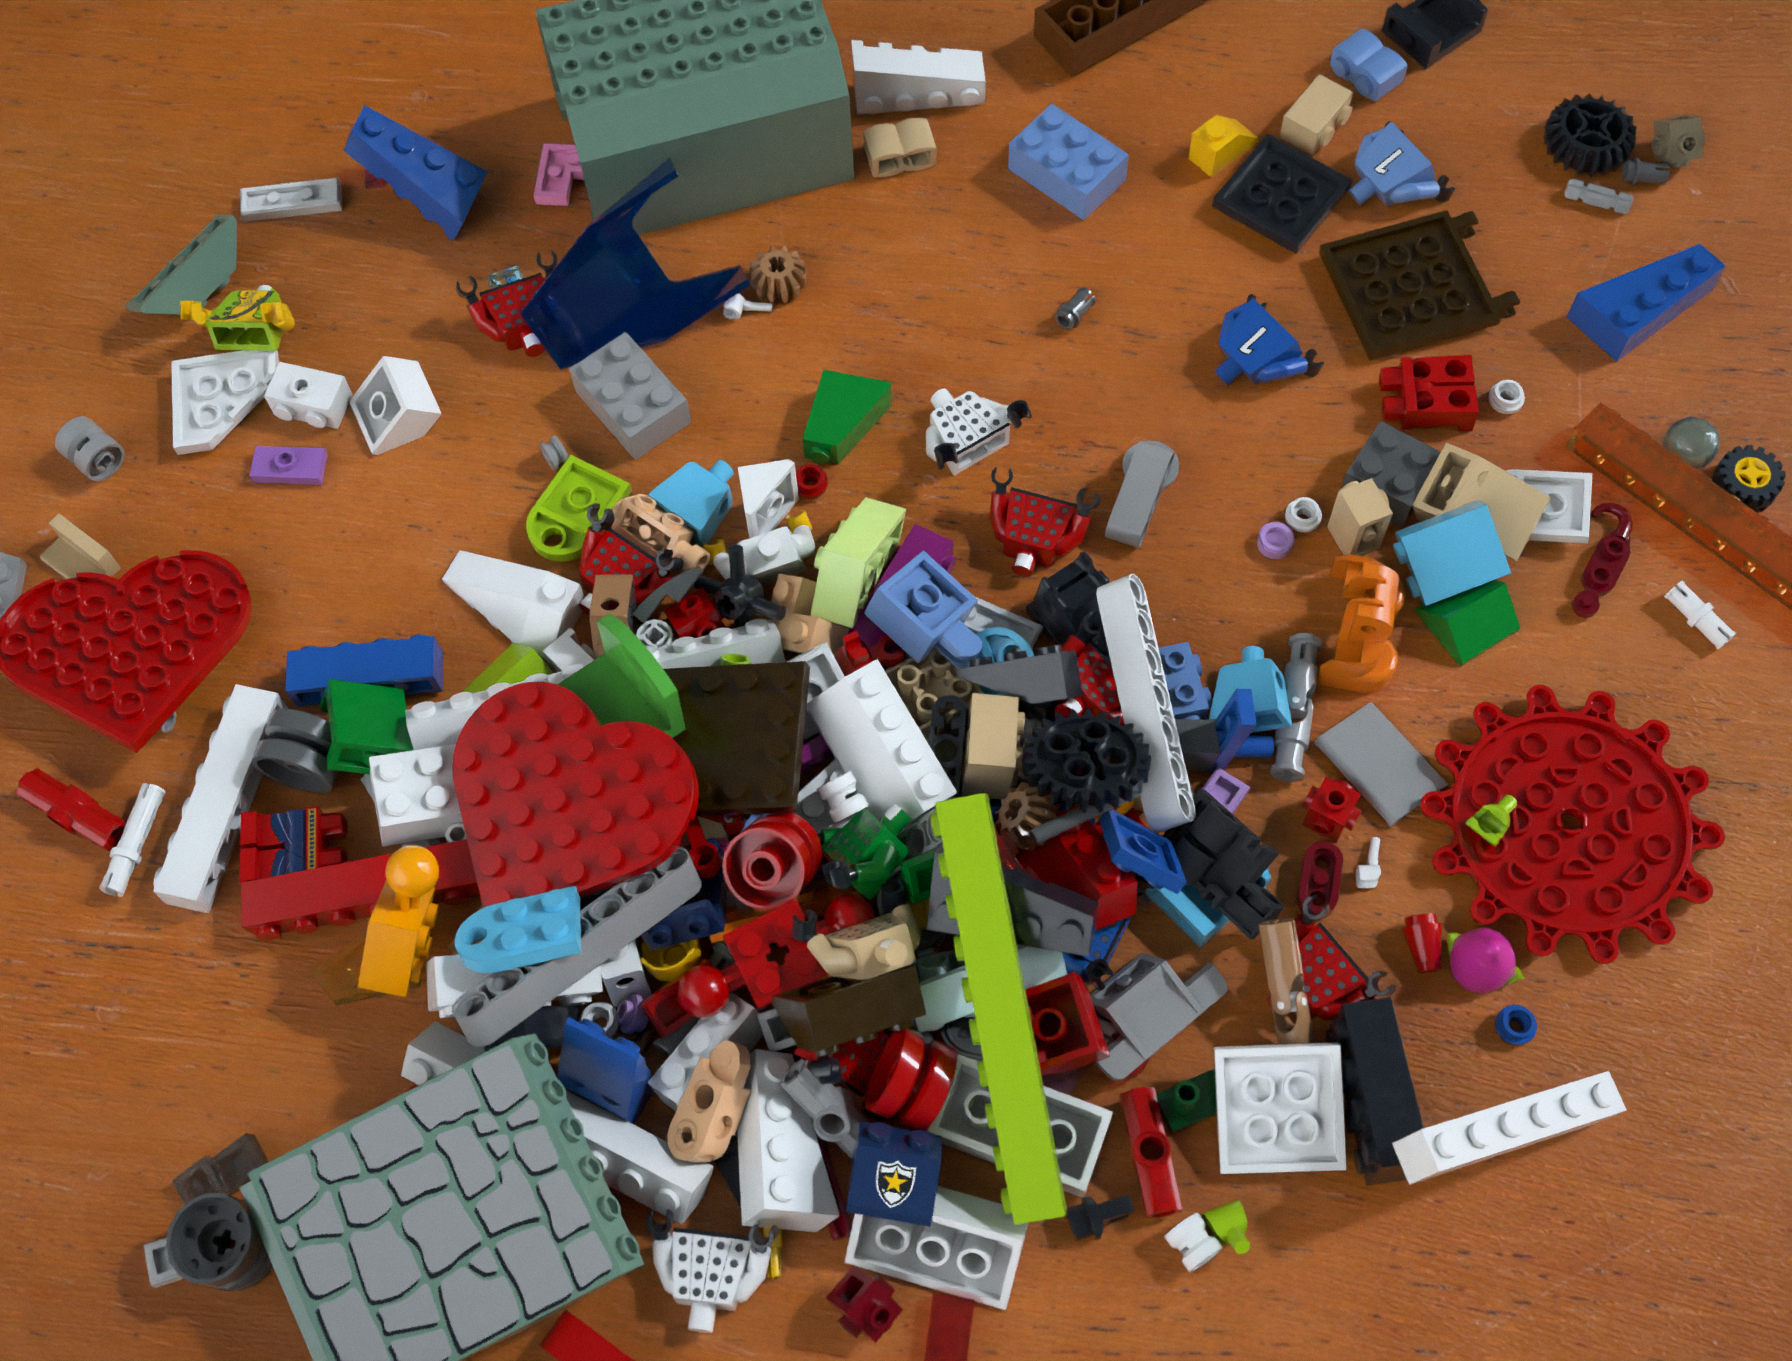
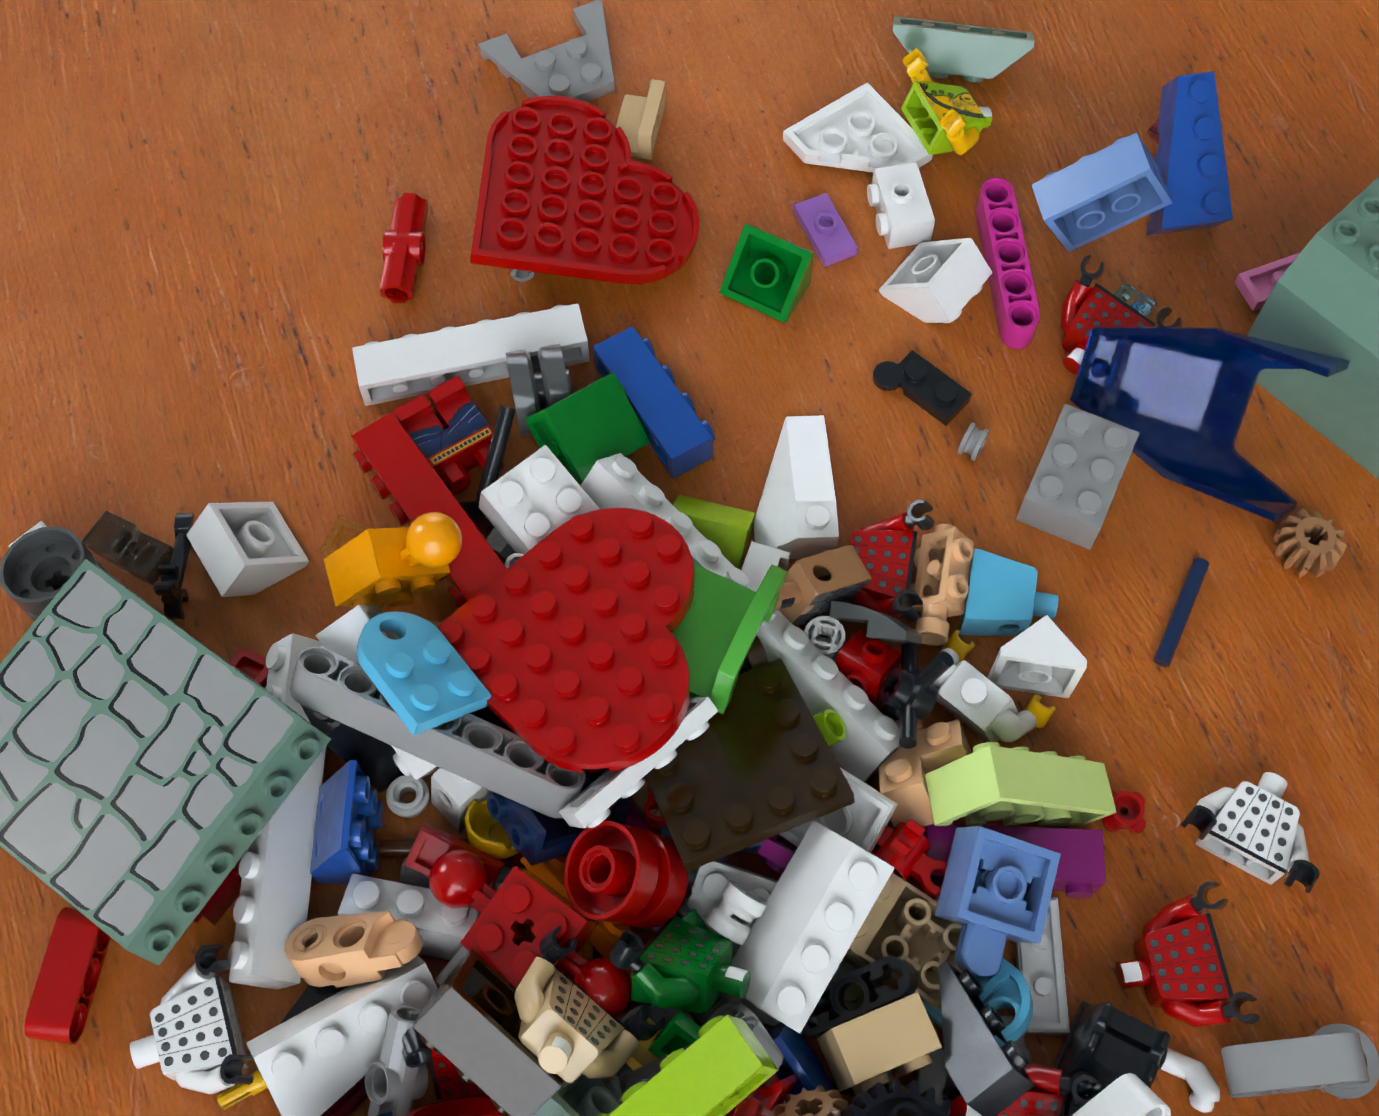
camera: 60 degrees right, 0 degrees up
light grey wheel [55,416,125,482] -> none
white pin [99,783,166,897] -> none
white tile [240,177,342,222] -> none
lime plate [526,455,632,562] -> none
lavender plate [616,994,649,1034] -> none
white hand [723,293,772,320] -> none
red plate [796,464,828,499] -> none
green slope [802,369,892,464] -> none
none -> black bar [154,513,194,619]
none -> white slope [186,502,310,597]
none -> black piece [459,405,516,528]
none -> white plate [559,697,718,829]
none -> green slope [719,223,814,323]
none -> black hinge [872,350,972,426]
none -> dark pink beam [975,178,1040,349]
none -> medium blue brick [1032,132,1173,252]
none -> red plate [1103,790,1146,834]
none -> dark blue bar [1154,558,1209,667]
none -> white arm [1159,1048,1220,1113]

